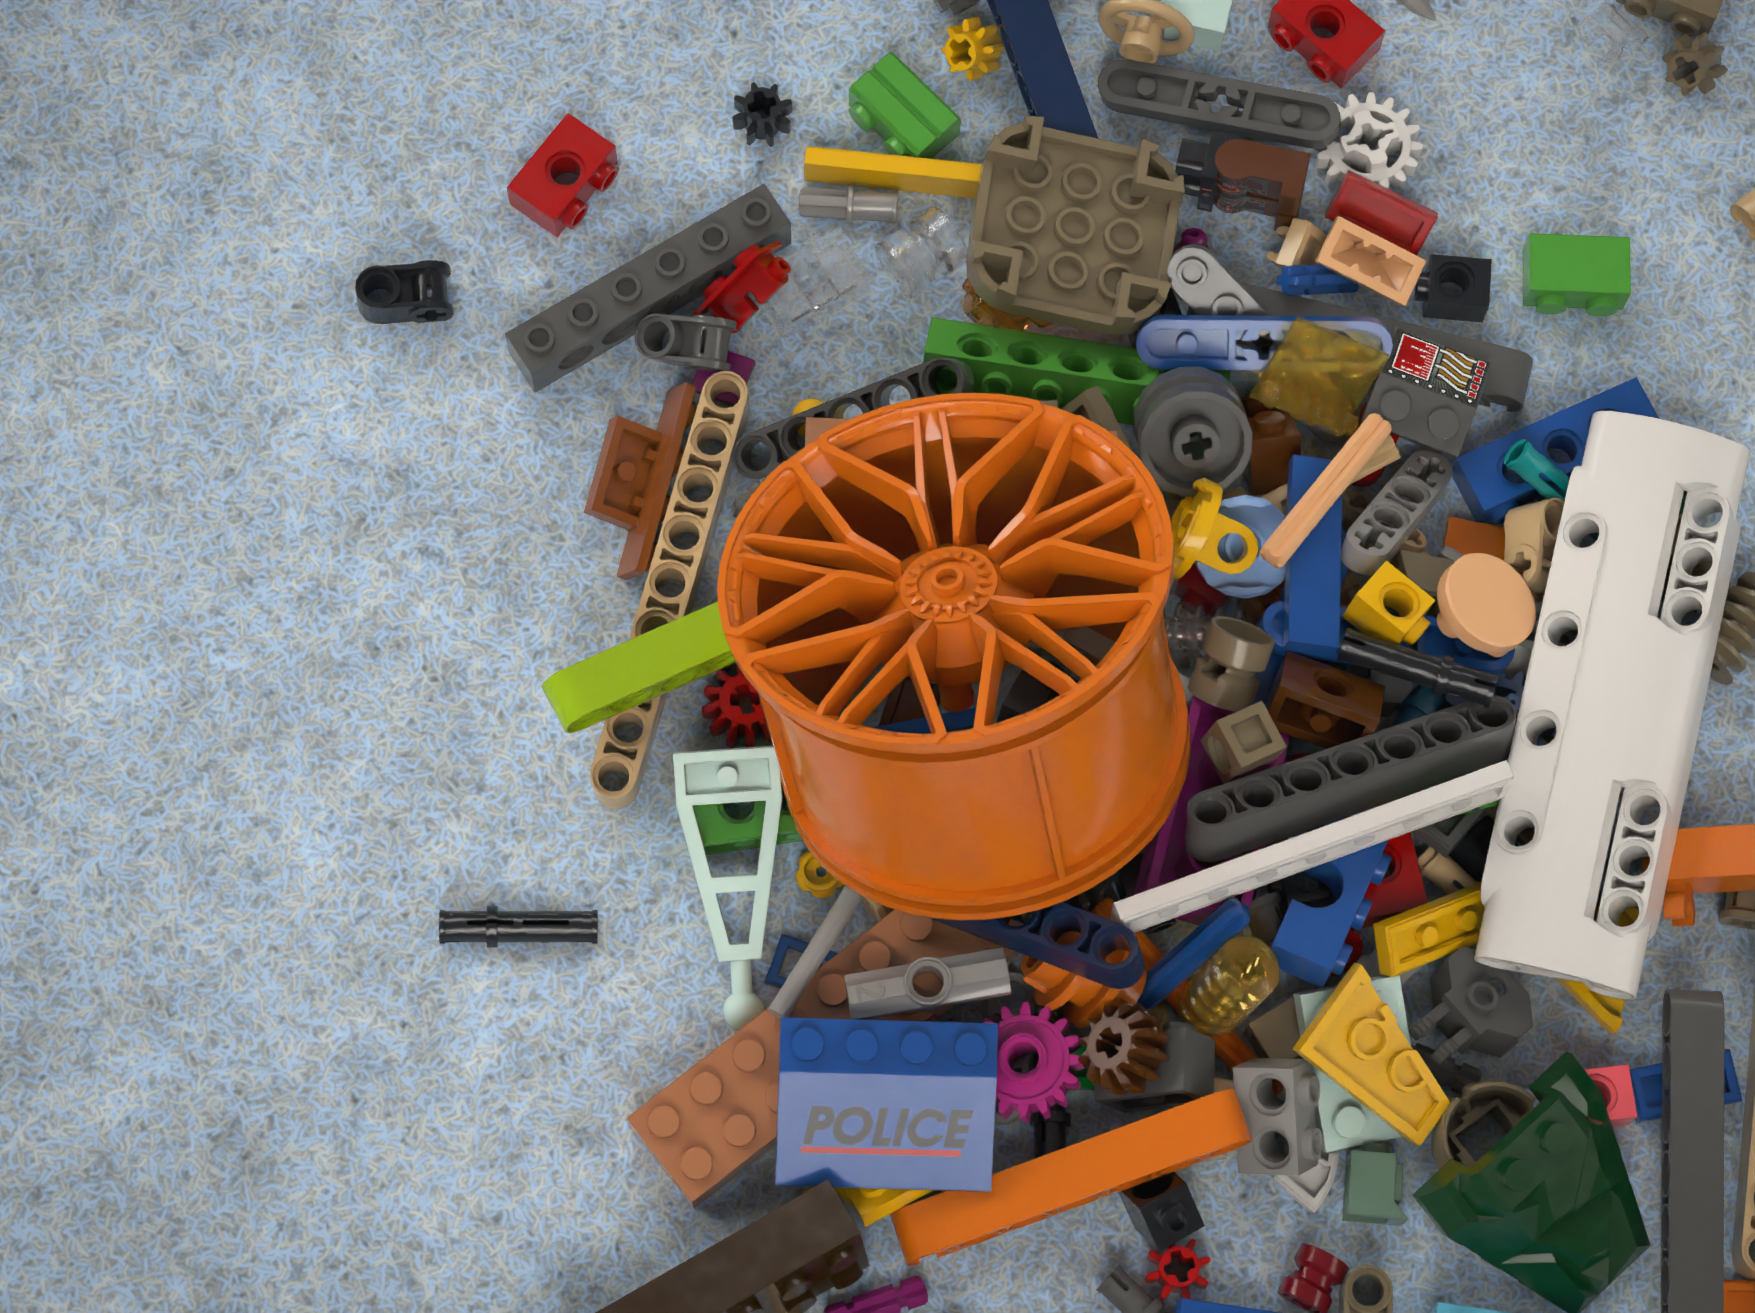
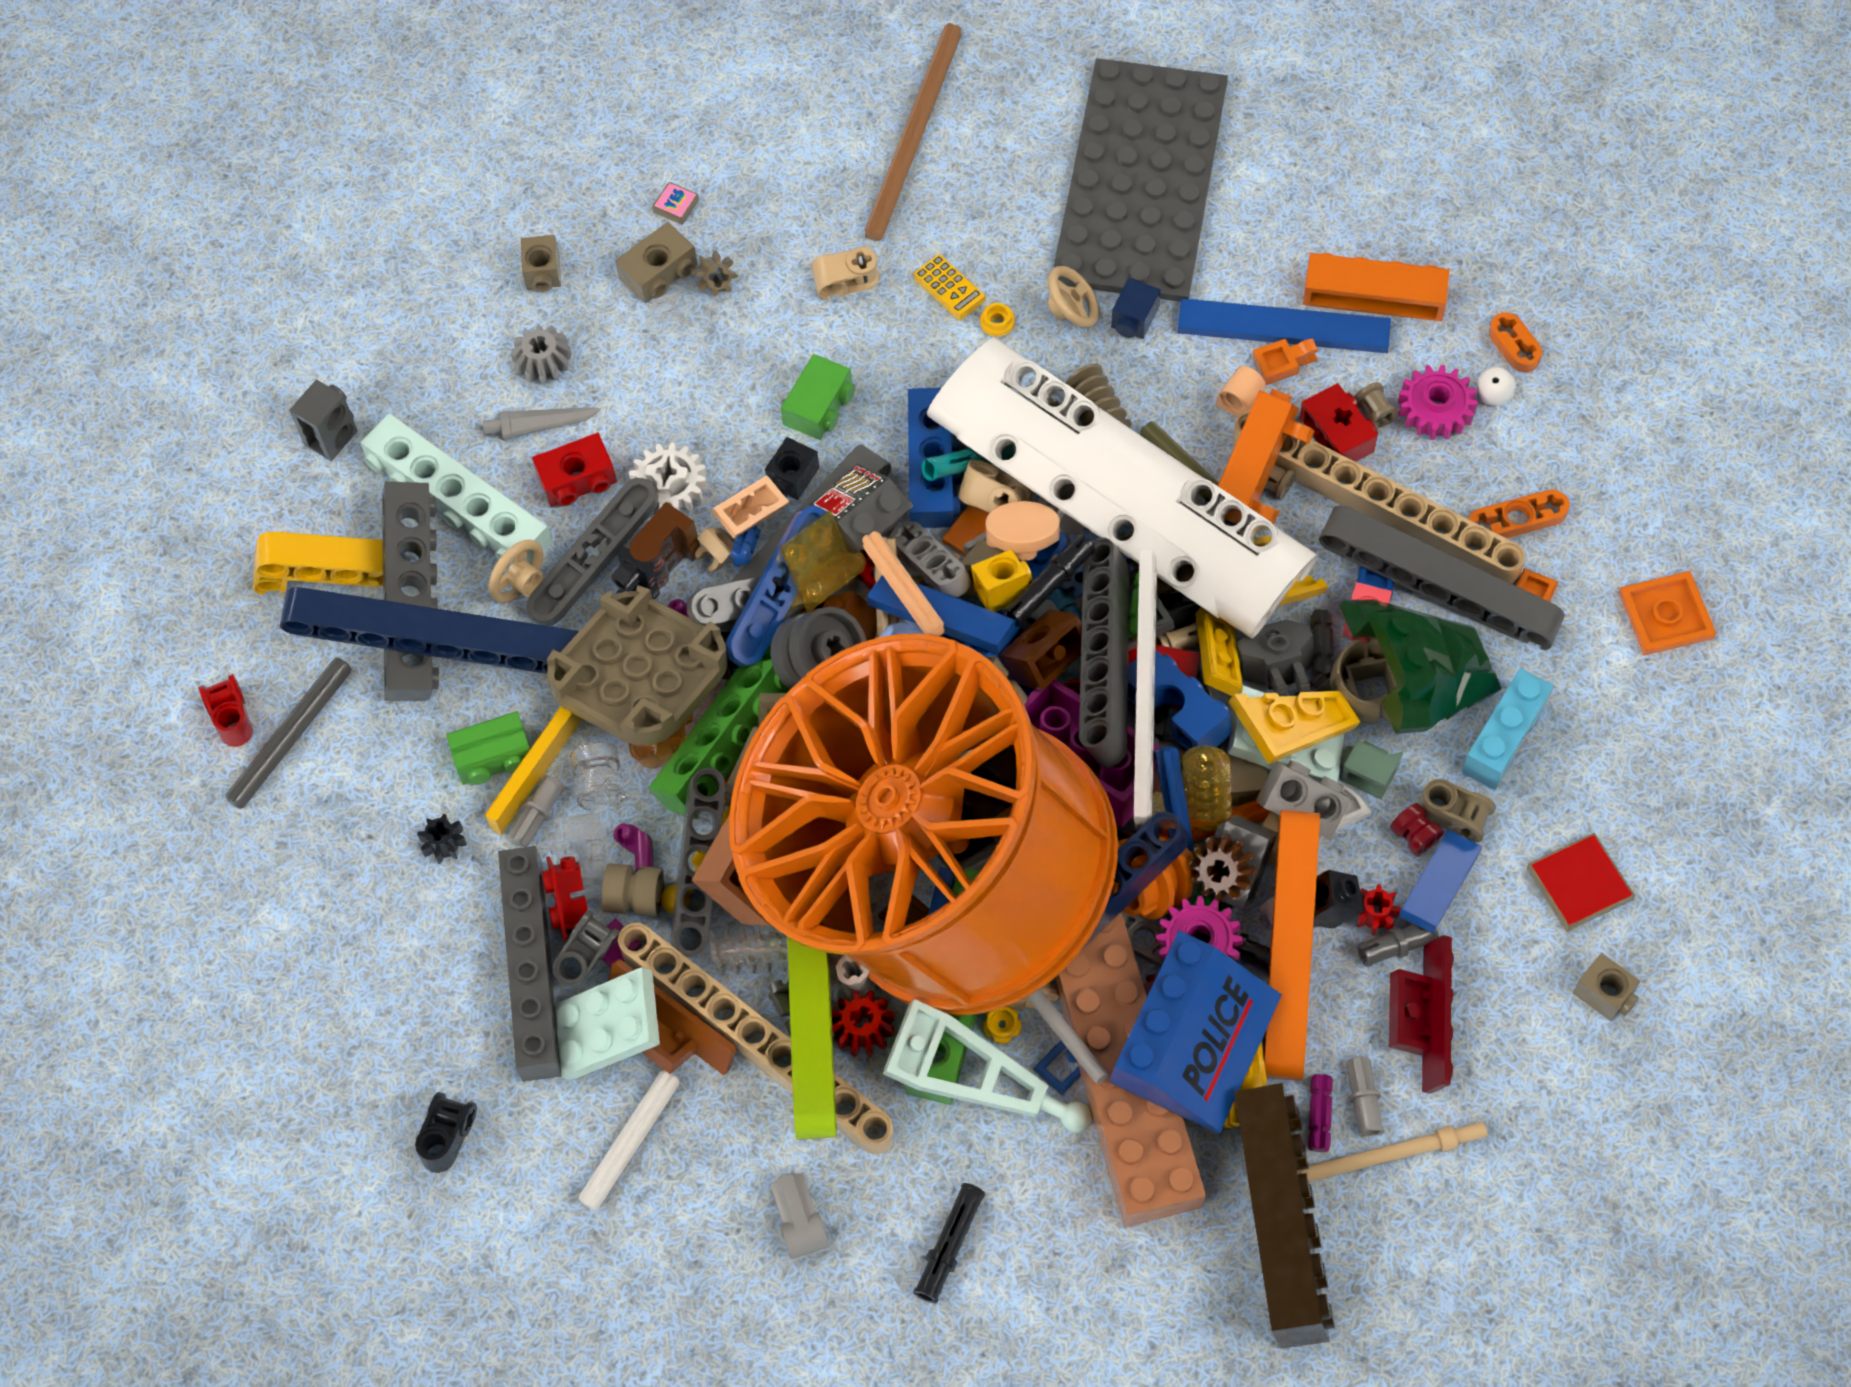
camera: 60 degrees left, 10 degrees down
red brick [507,113,619,238] -> none
light grey piece [844,947,1011,1020] -> none
yellow gear [941,16,1005,81] -> none
dark tan brick [1200,701,1287,784] -> none
red tile [1325,170,1438,256] -> none
none -> light aqua plate [555,967,660,1080]
none -> white axle [579,1070,679,1210]
none -> dark tan wheel [602,863,664,917]
none -> magenta arm [613,823,654,872]
none -> light grey piece [770,1173,829,1259]
none -> olive axle [1140,421,1219,502]
none -> dark grey axle [1311,609,1334,679]

